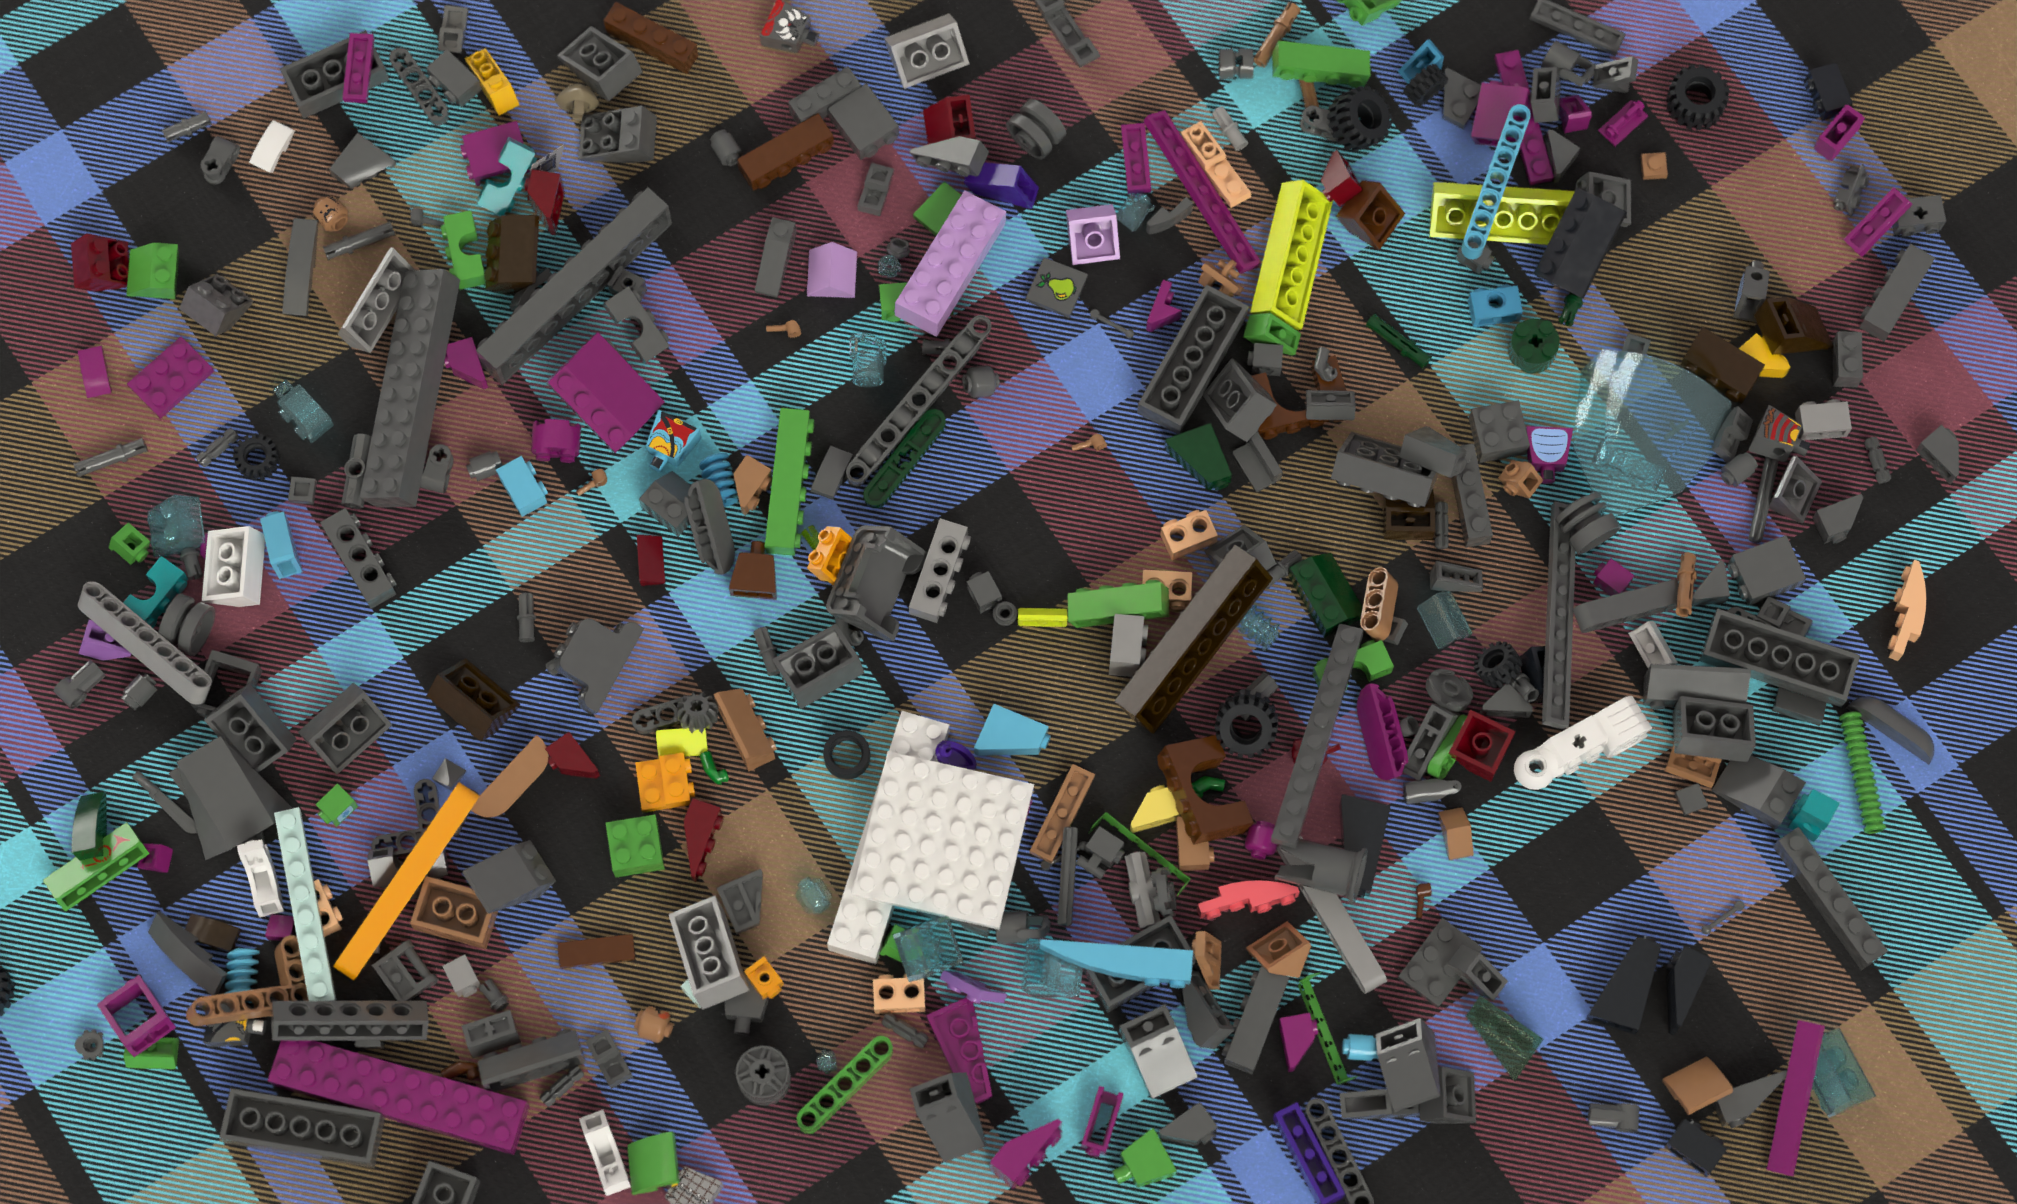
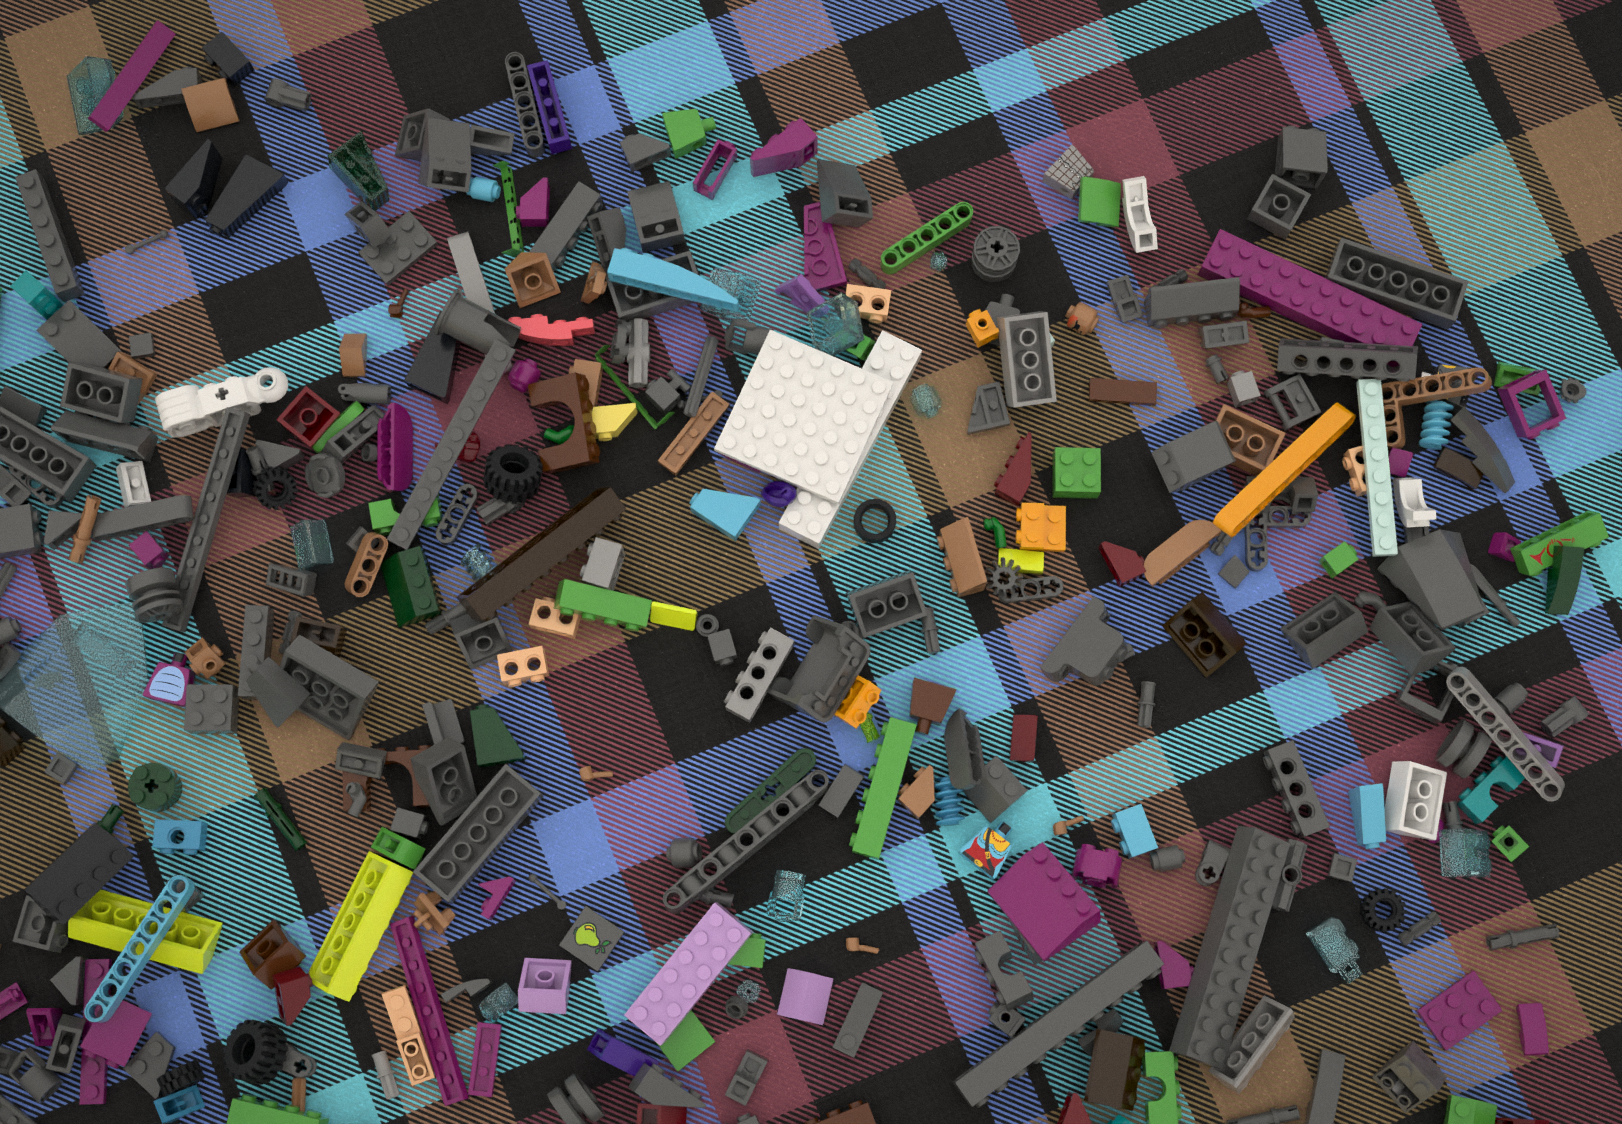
camera: 170 degrees left, 5 degrees up
none -> dark grey beam [436,484,479,546]
none -> dark grey arm [1354,591,1387,612]

